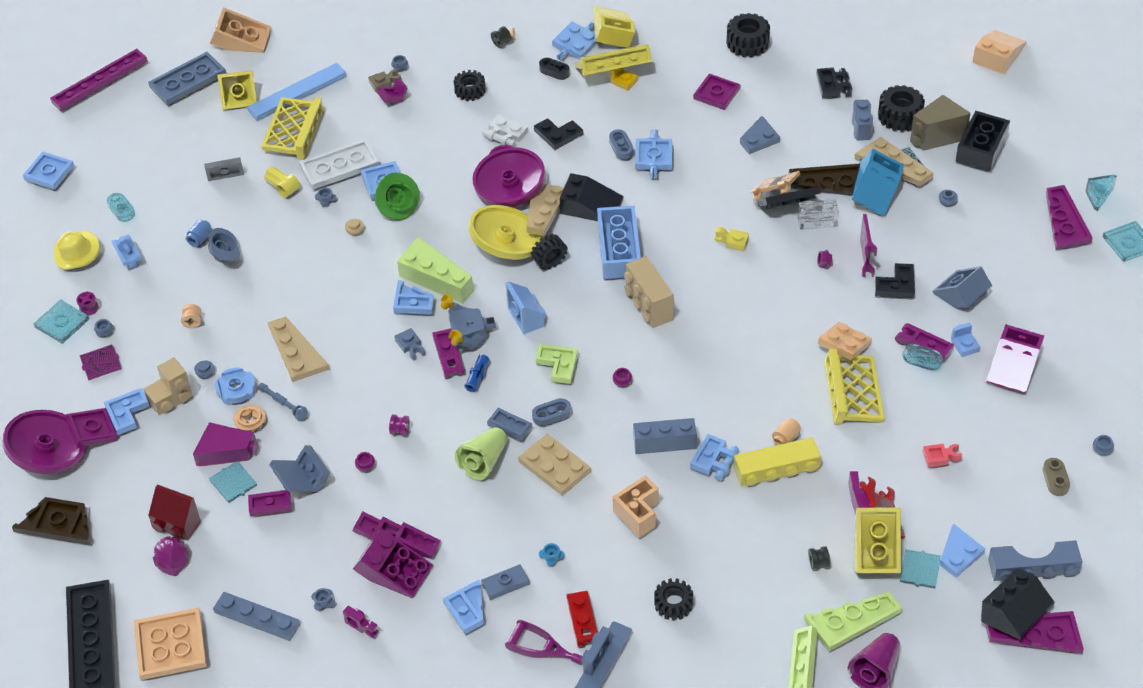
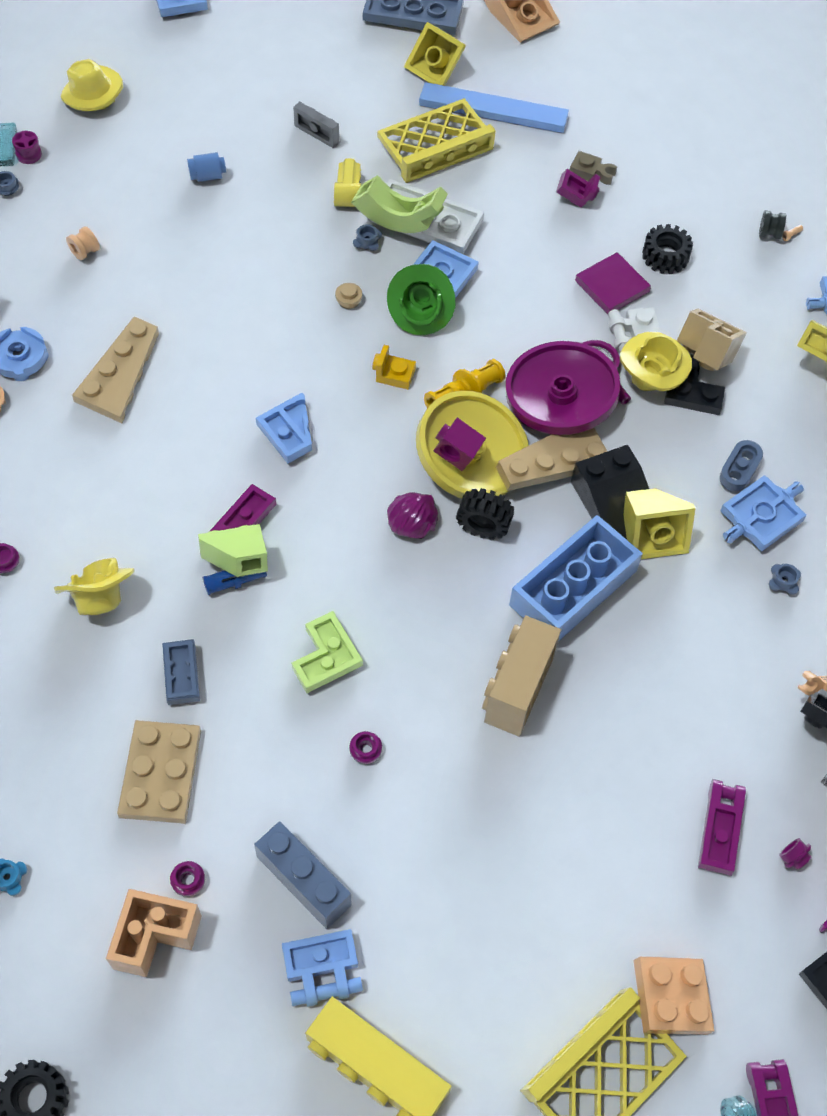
camera: 45 degrees right, 10 degrees up
clear light blue plate [107,193,135,222] -> none
light blue hips [112,234,141,269] -> none
sand blue plate [194,360,214,379] -> none
sand blue piece [208,228,239,261] -> none
sand blue piece [258,383,308,420] -> none
magenta wheel [389,414,410,436] -> none
sand blue plate [391,55,408,71] -> none
sand blue plate [394,328,425,361] -> none
yellowish green wedge [397,237,473,304] -> none
sand blue torso [440,294,496,350] -> none
yellowish green cone [455,427,507,480] -> none
light blue slope [505,282,546,335] -> none
sand blue plate [532,398,571,426] -> none
black beam [539,57,570,80] -> none
light yellow plate [714,227,749,251] -> none
light nougat brick [772,418,801,445] -> none
none -> light yellow hat [54,558,135,616]
none -> magenta plate [170,861,205,896]
none -> yellowish green slope [198,524,268,577]
none -> yellowish green arch [351,175,448,233]
none -> yellow bracket [372,344,416,390]
none -> magenta hair [387,492,438,539]
none -> yellow piece [424,359,506,409]
none -> magenta brick [433,417,486,471]
none -> magenta tile [575,252,651,314]
none -> light yellow hat [620,332,692,391]
none -> light yellow slope [623,488,696,559]
none -> tan brick [677,308,747,371]
none -> magenta plate [698,779,746,876]
none -> sand blue plate [768,564,801,595]

